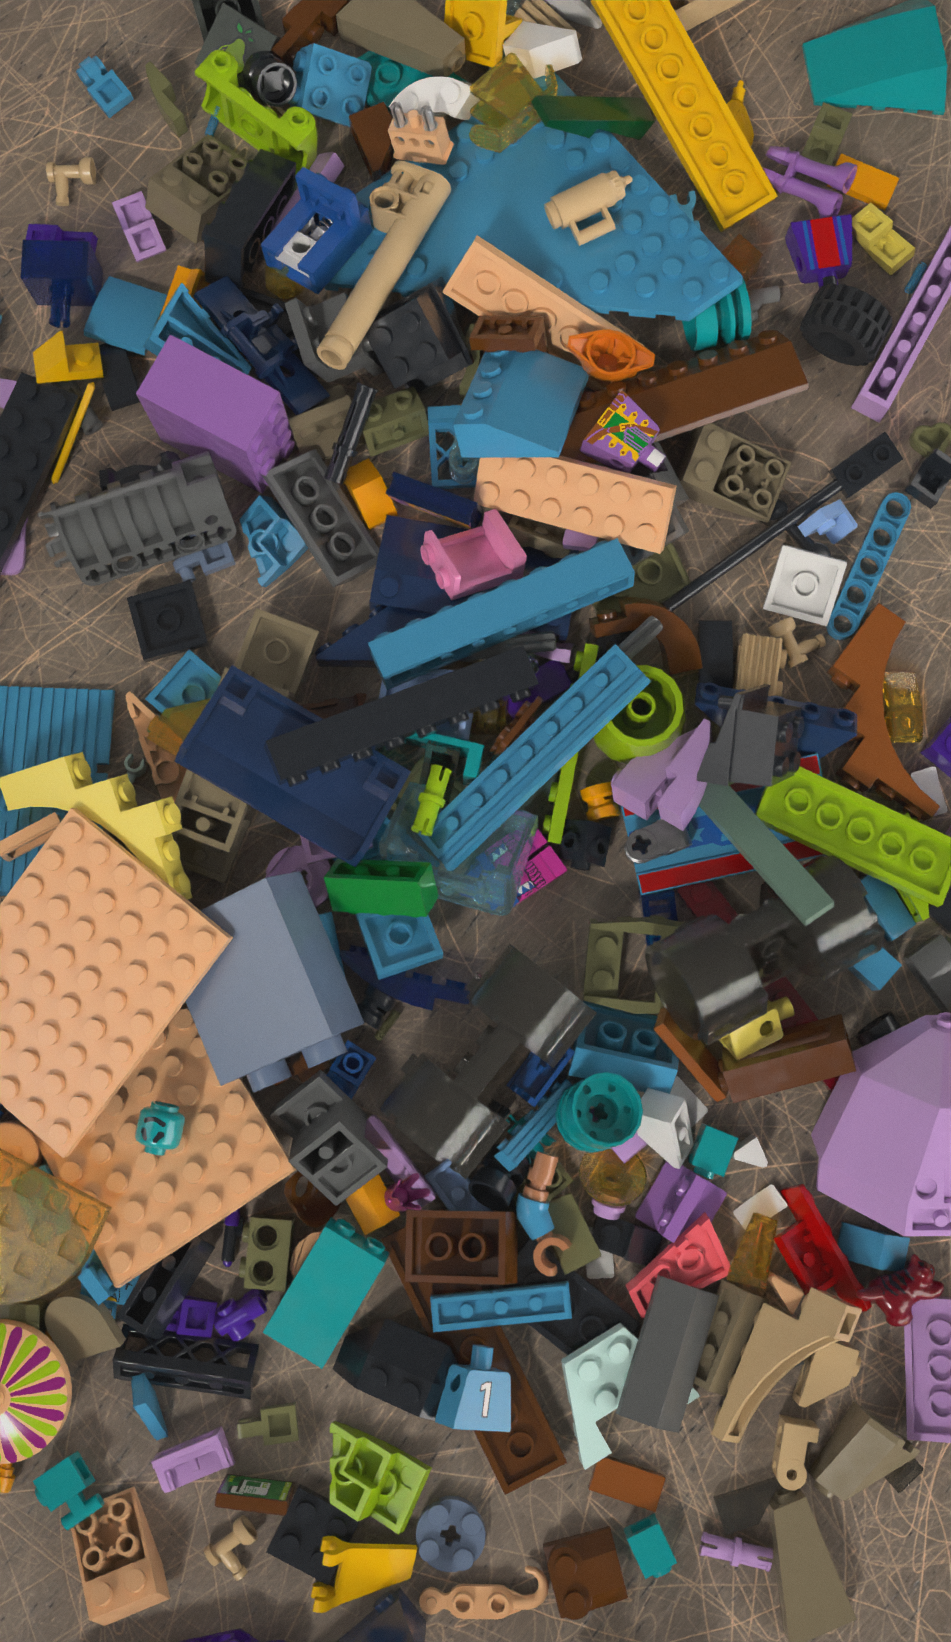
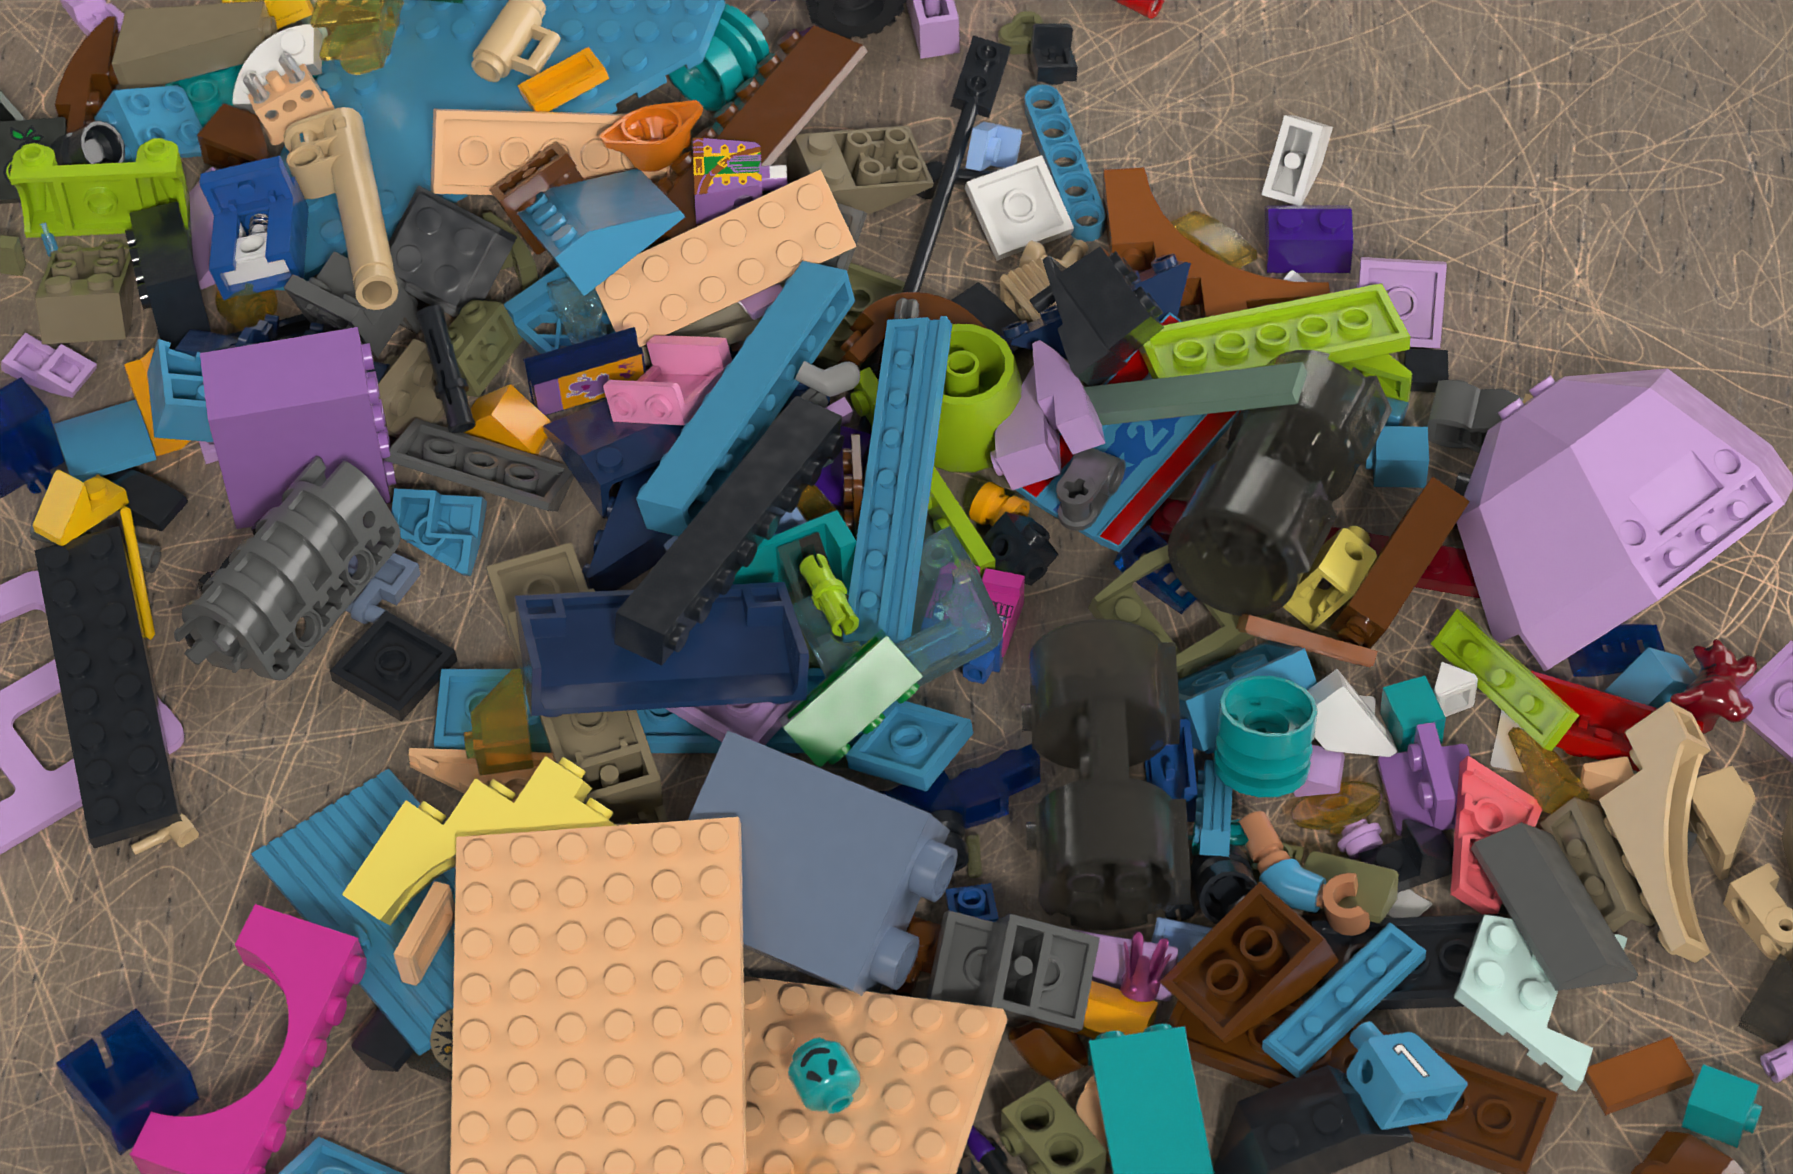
camera: 35 degrees left, 30 degrees down
none -> light orange tile [518,47,609,112]
none -> light grey arm [795,361,861,397]
none -> lime tile [1431,609,1579,751]

